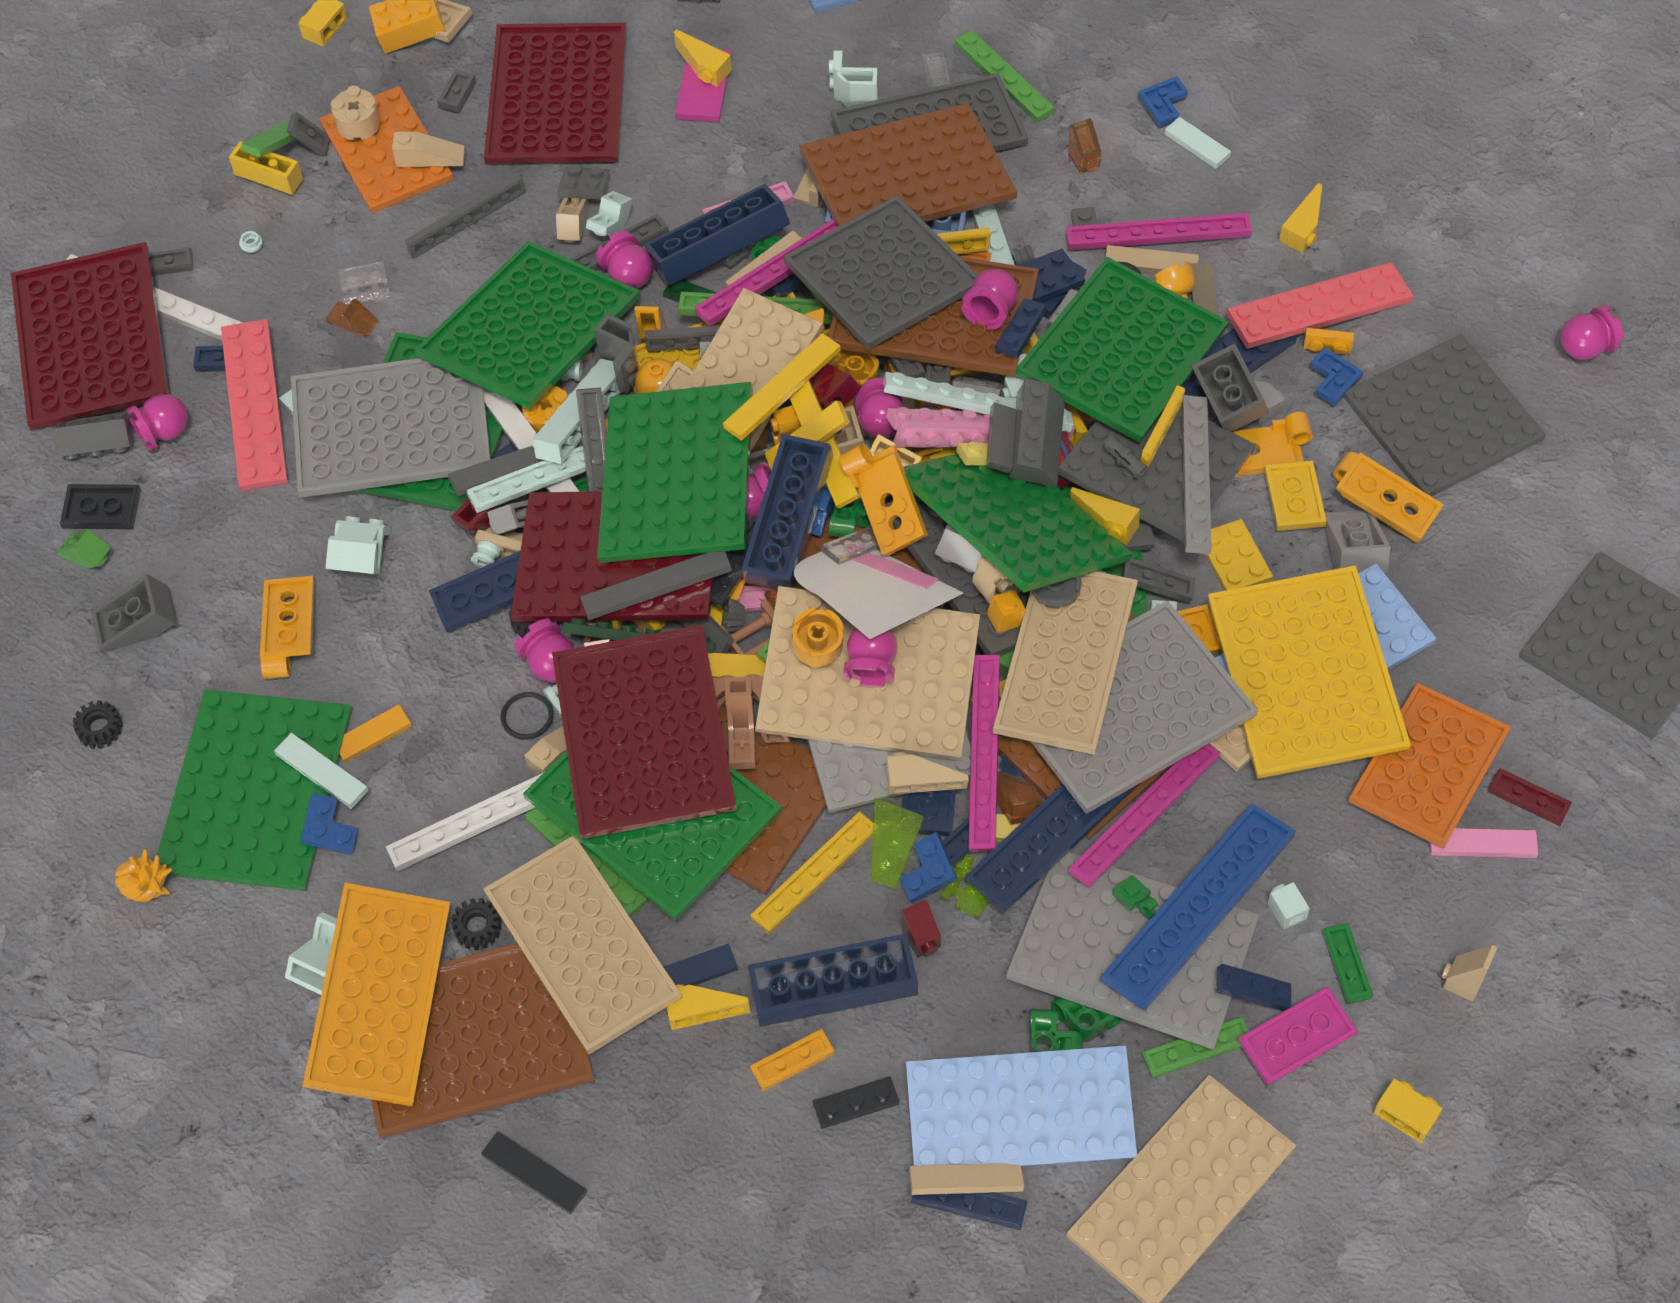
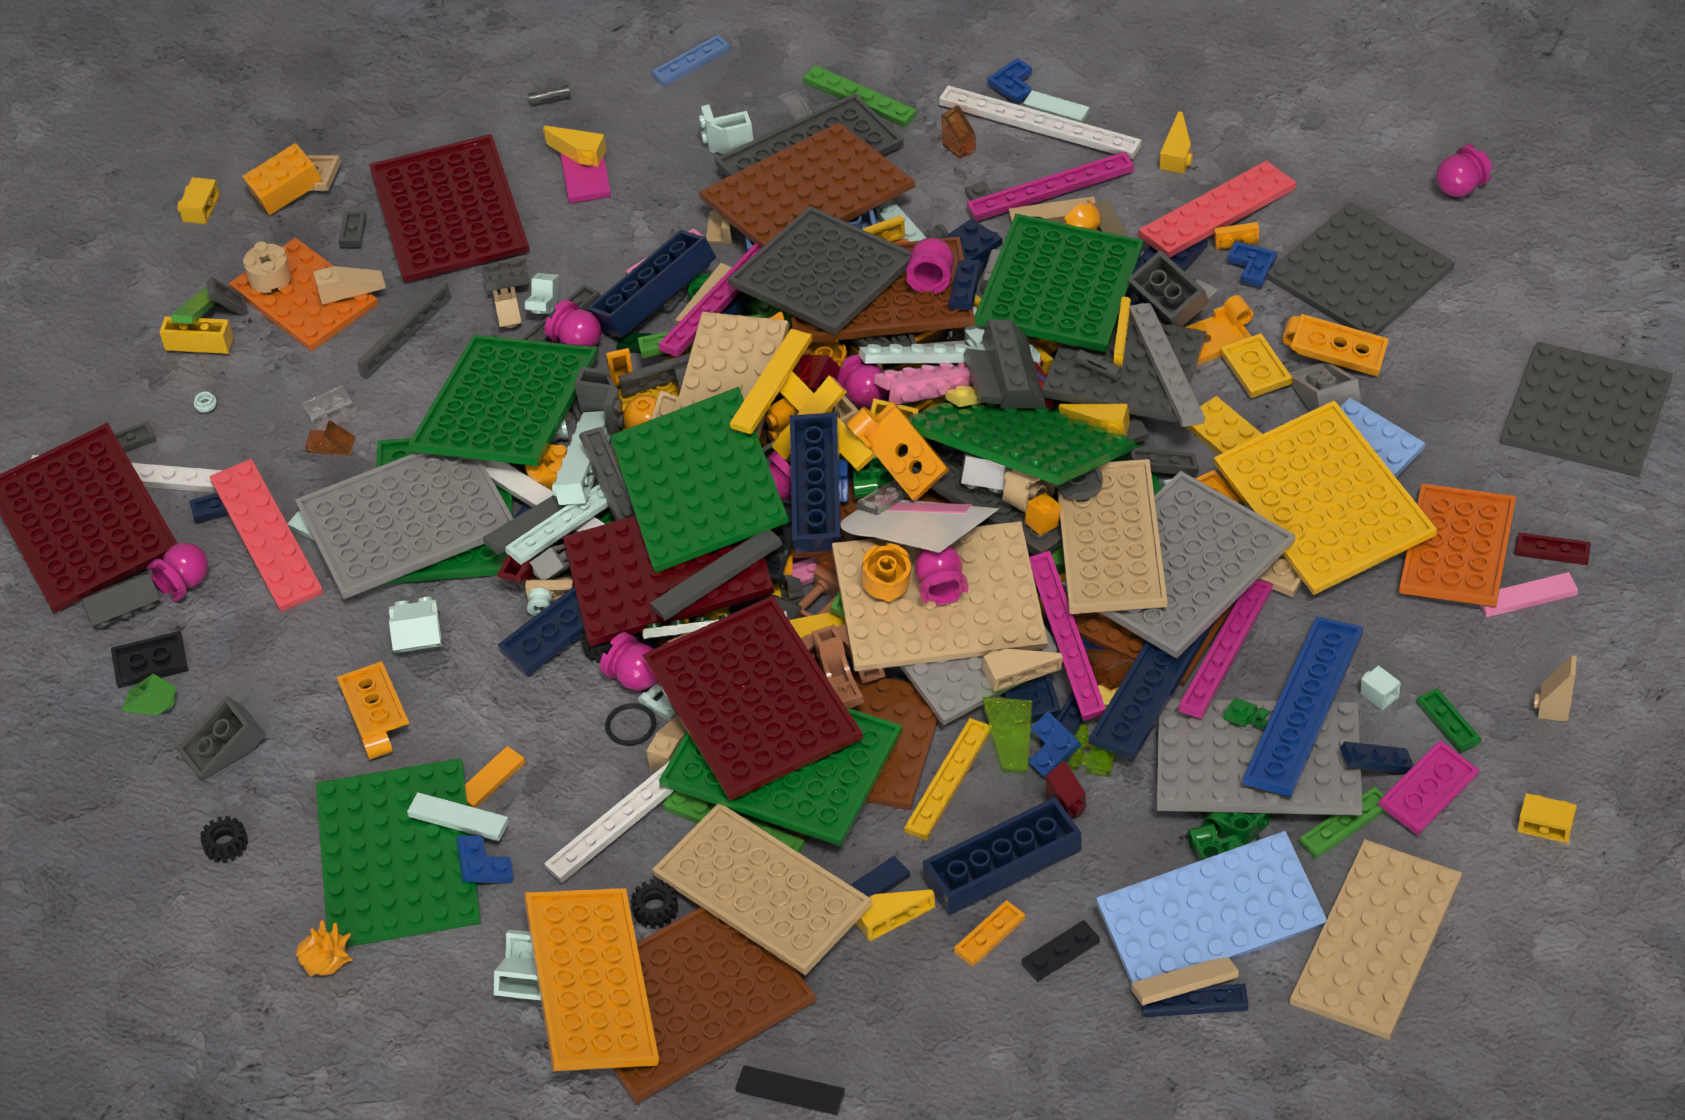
camera: 15 degrees left, 10 degrees down
none -> white plate [939,86,1142,159]

